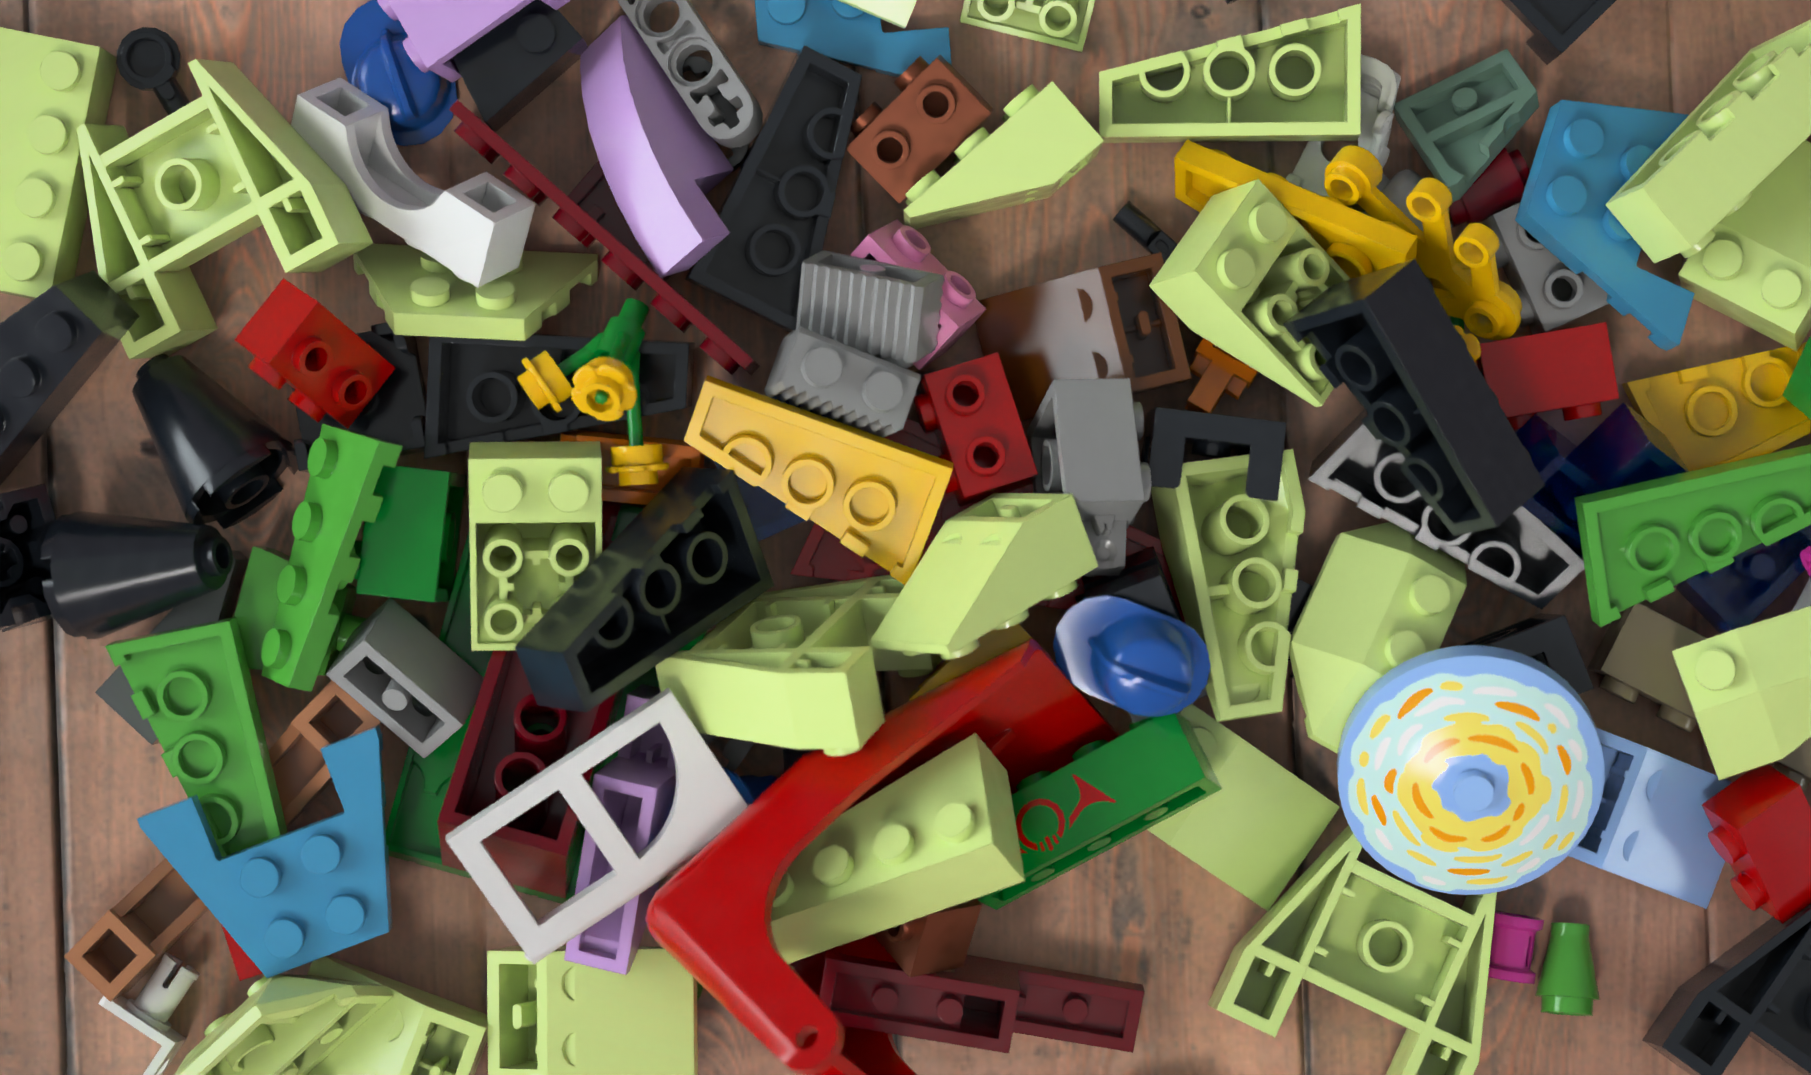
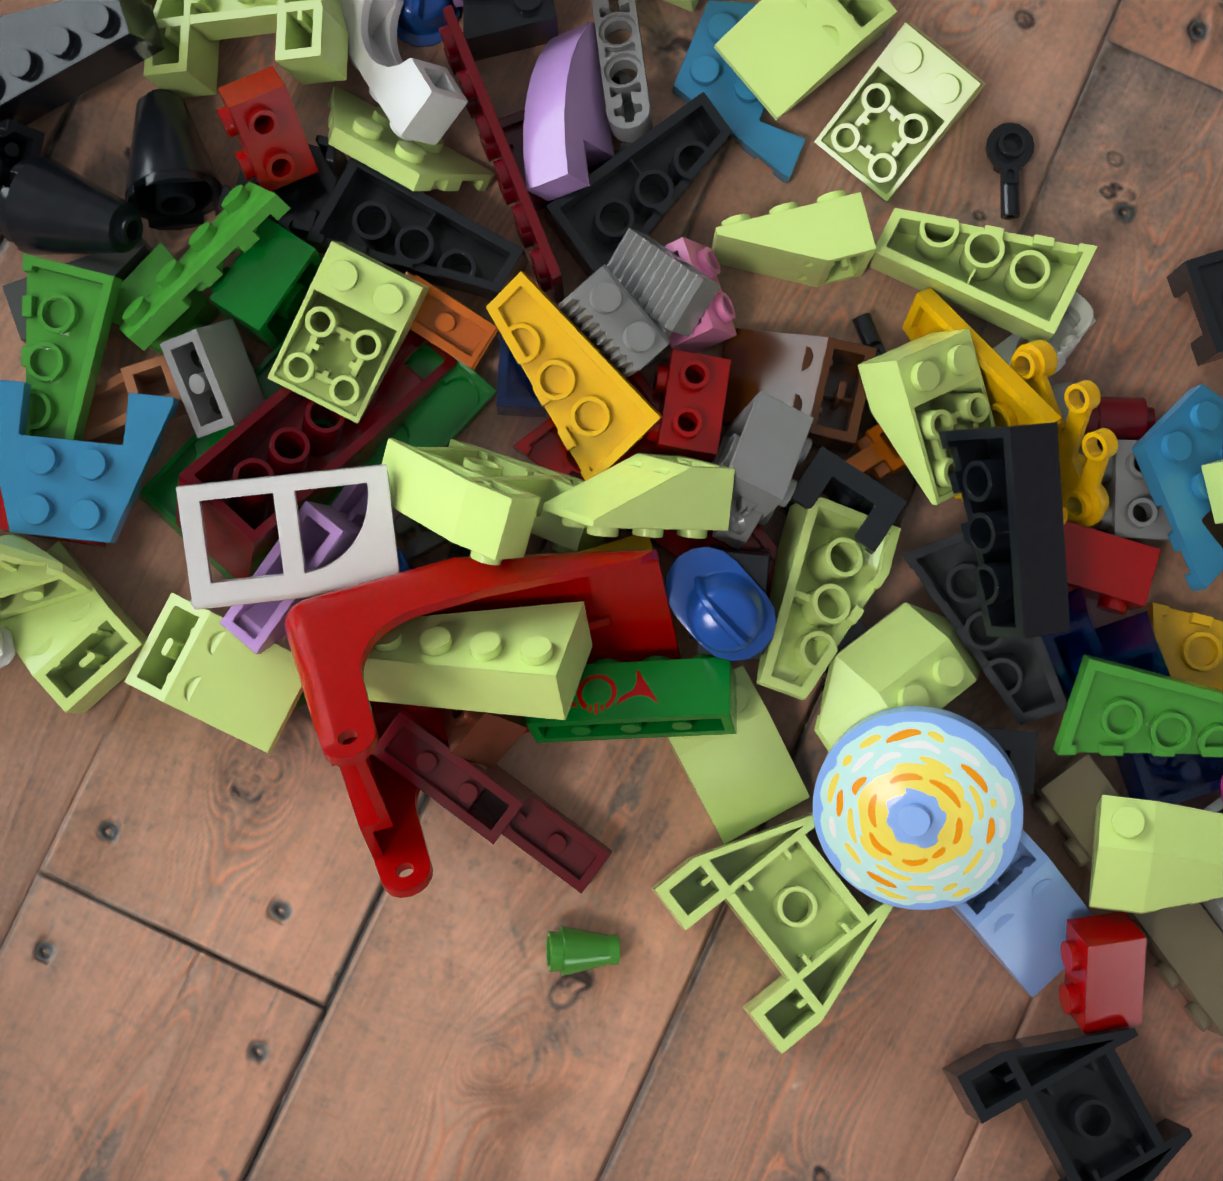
camera: 25 degrees right, 5 degrees down
black wedge [515,467,774,712] -> none
yellow plant [517,298,669,486] -> none
copper brick [846,54,993,204] -> none
sand green wing [1394,49,1539,203] -> none
dark pink bush [1488,911,1544,984] -> none
bright green cone [1535,922,1600,1016] -> none

